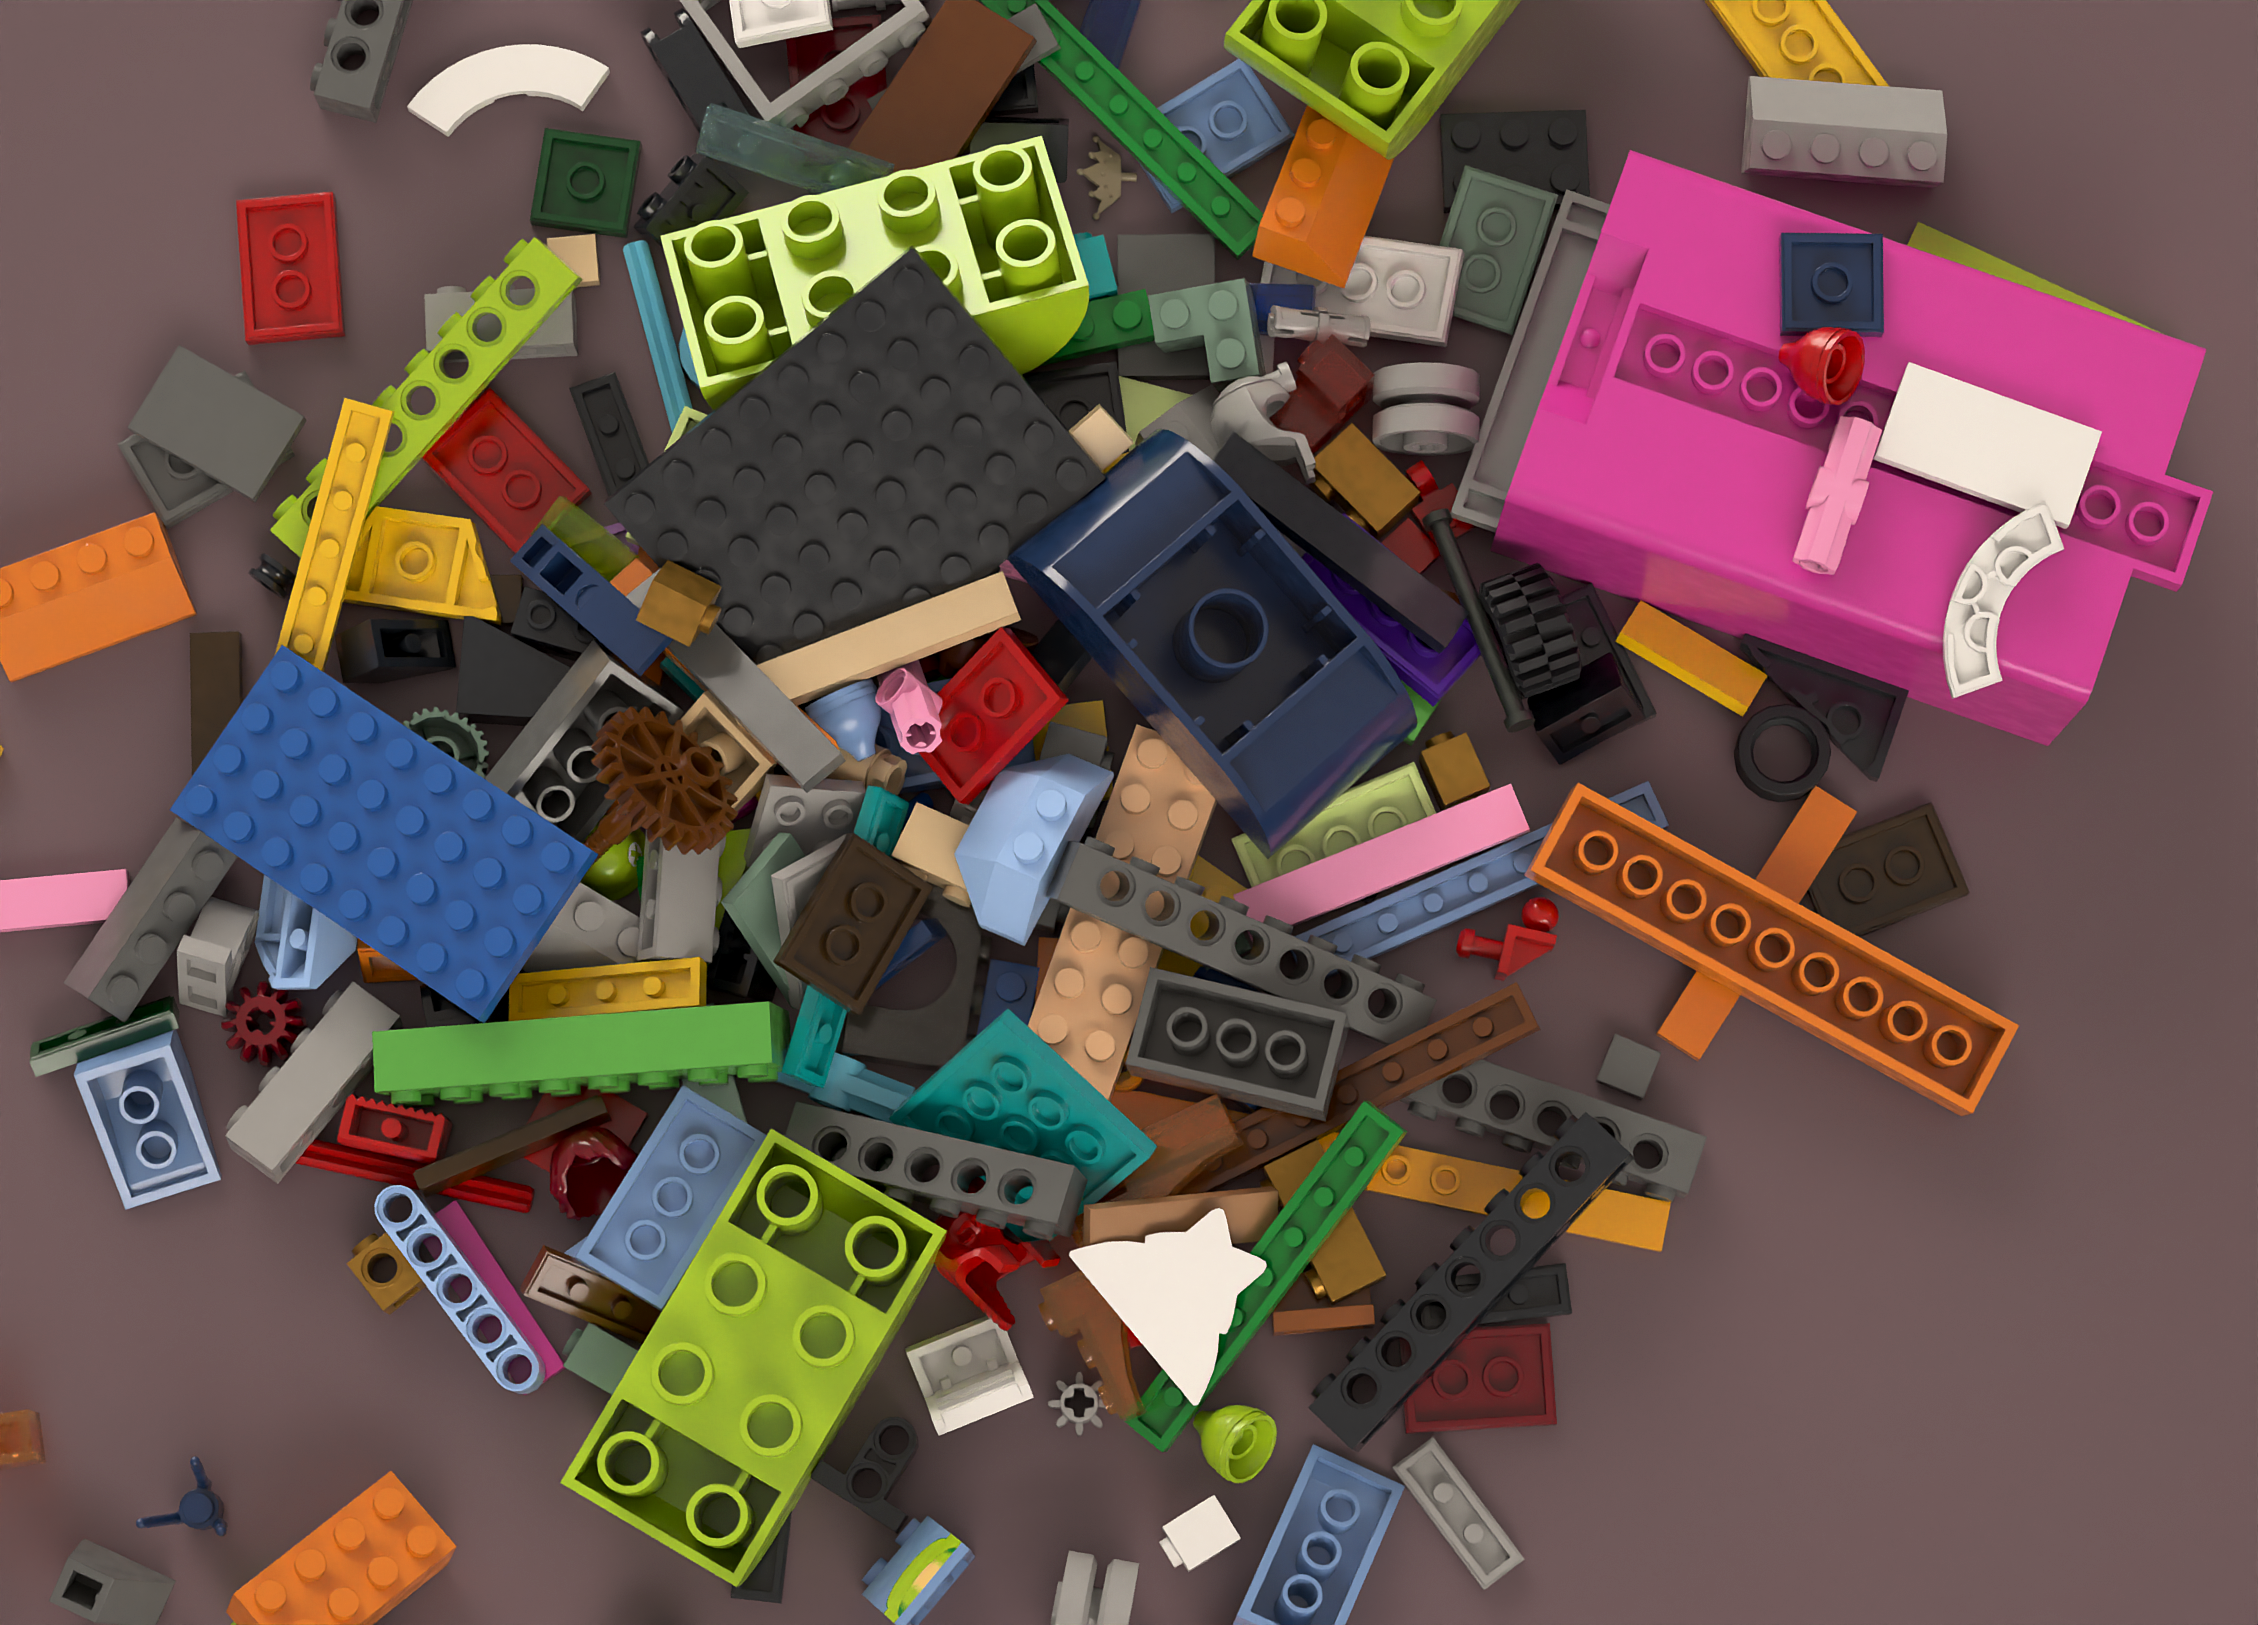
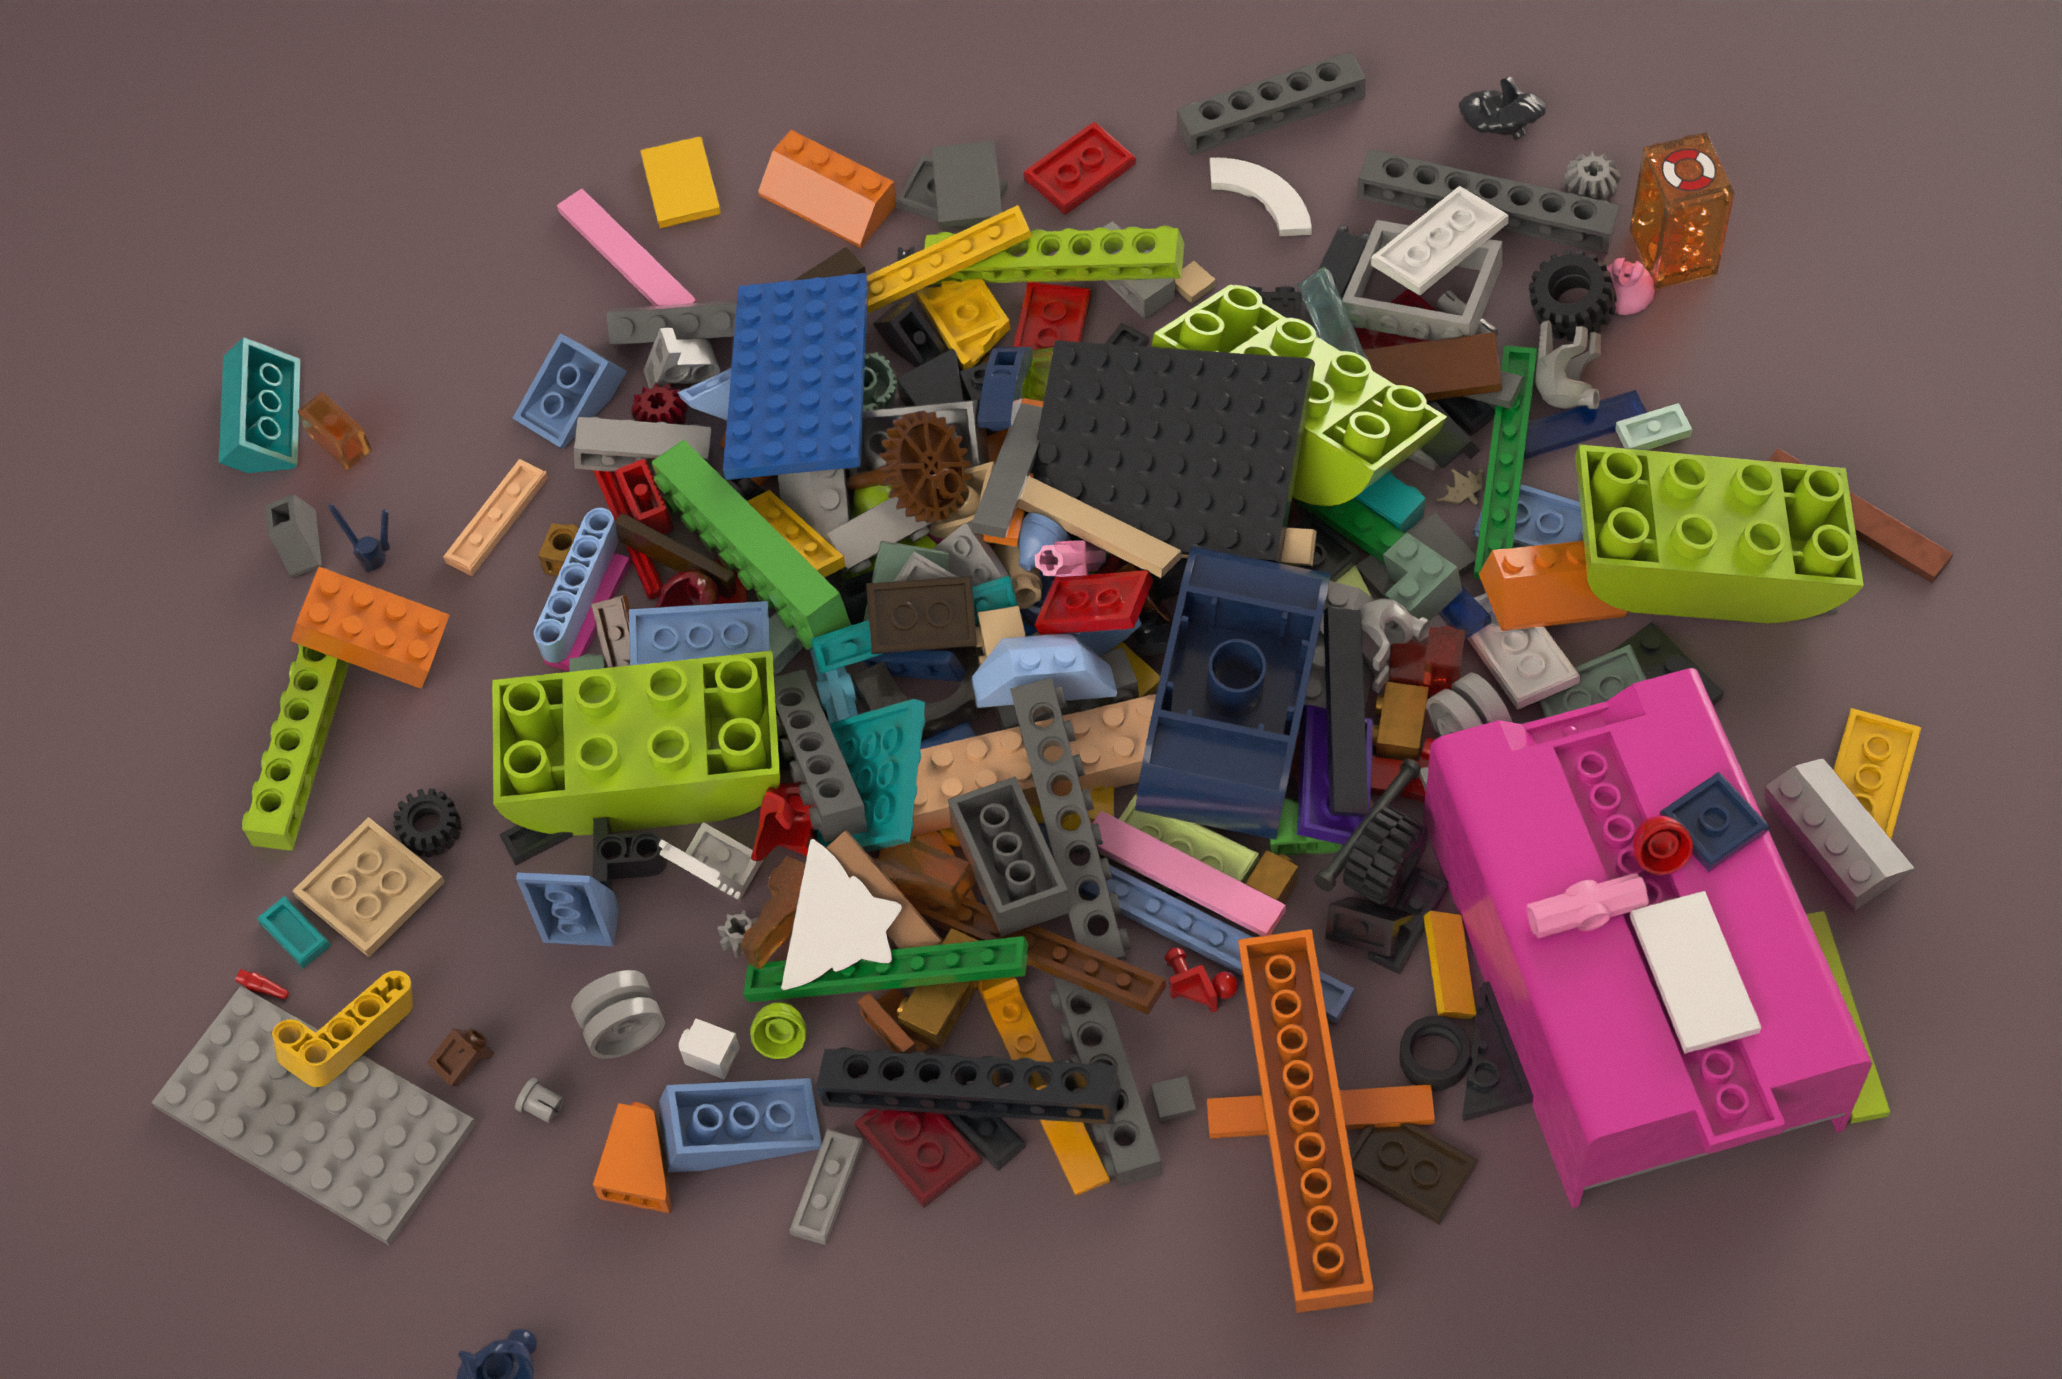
camera: 60 degrees right, 20 degrees down
dark green tile [29,996,179,1077] -> none
dark green tile [530,128,642,238] -> none
pearl gold brick [636,560,722,647] -> none
light grey pin [1267,305,1371,348] -> none
white tile [1943,501,2064,699] -> none
none -> light nougat tile [443,459,548,576]

